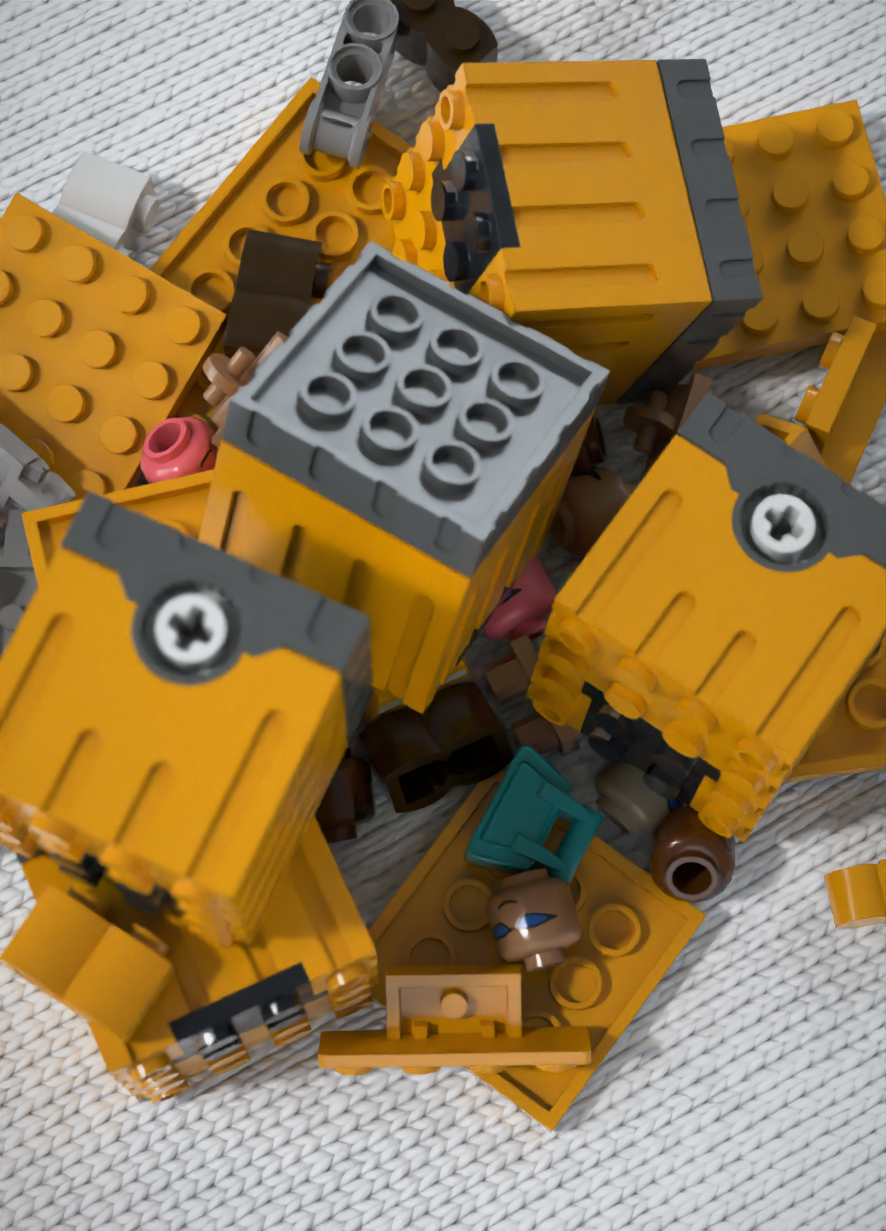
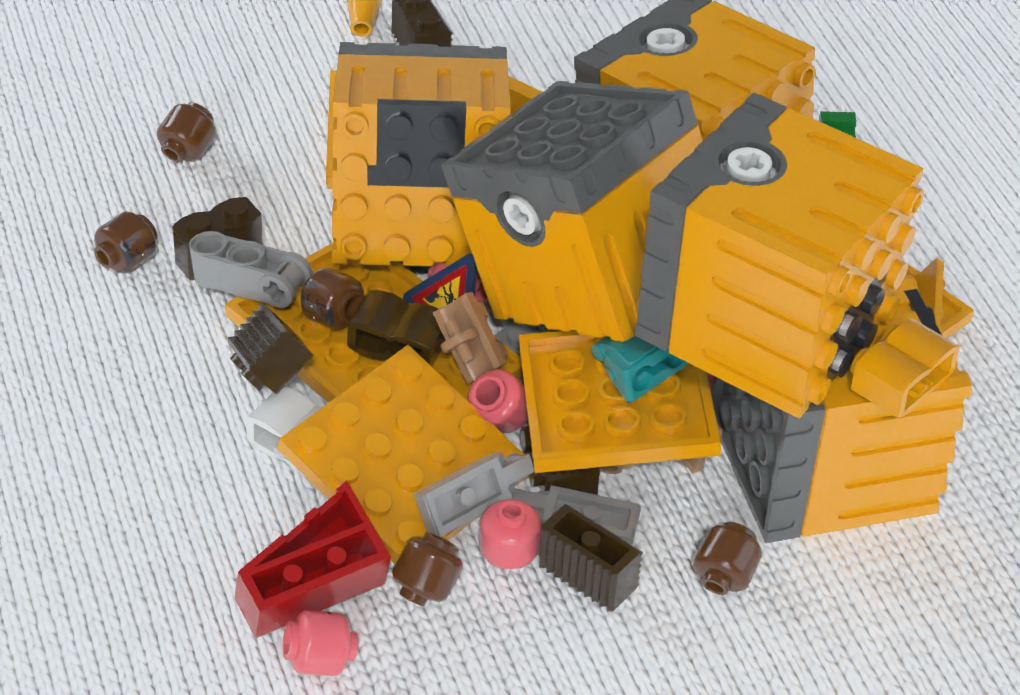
camera: 80 degrees left, 30 degrees down
none -> dark brown brick [228,304,314,395]
none -> reddish brown head [301,268,365,330]

